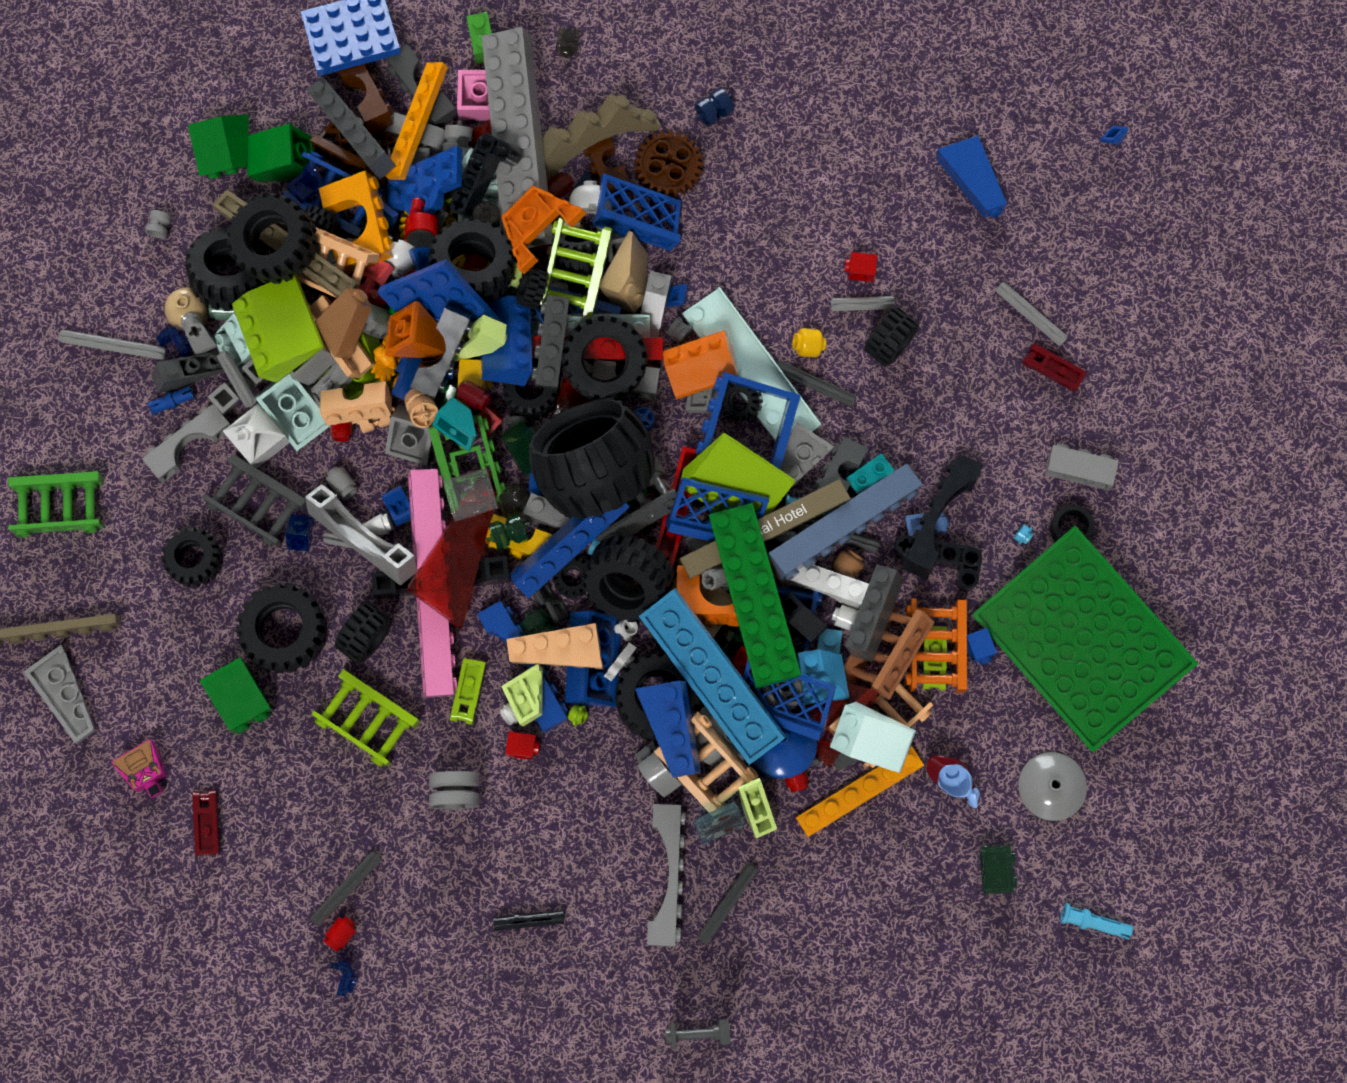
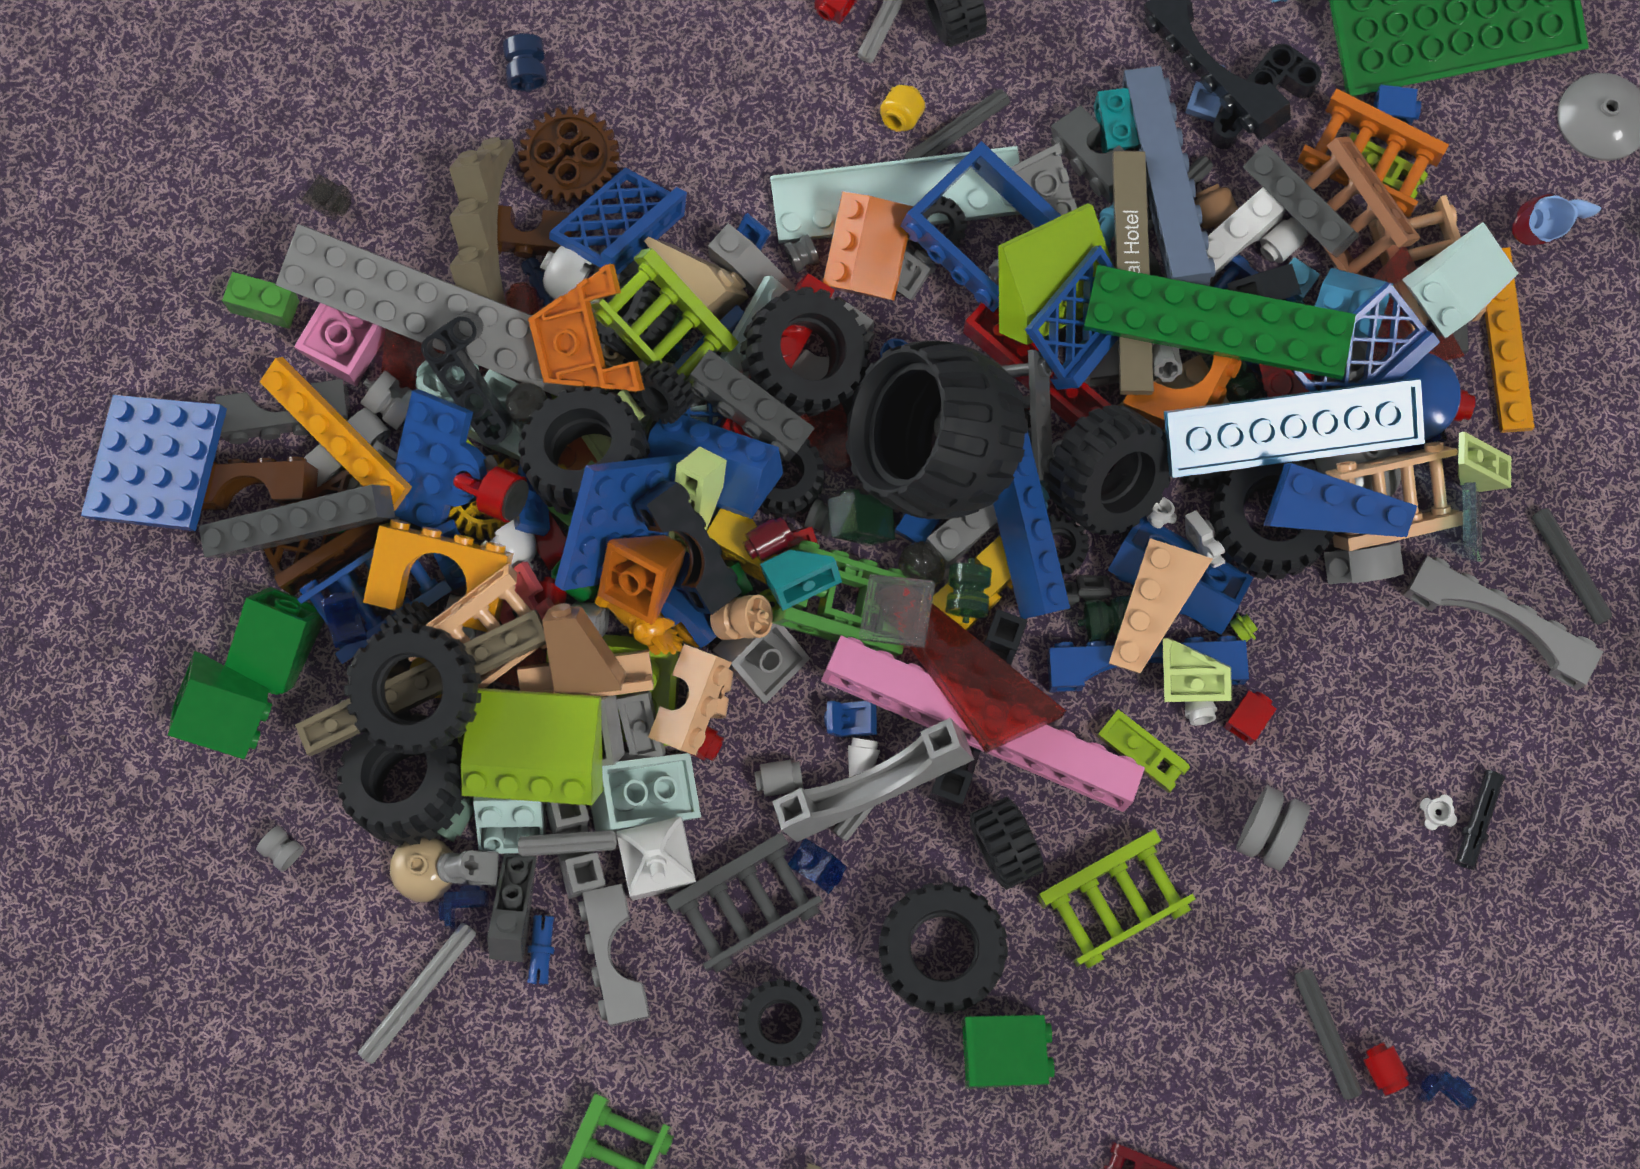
camera: 60 degrees left, 0 degrees up
none -> white plate [1420,795,1457,830]

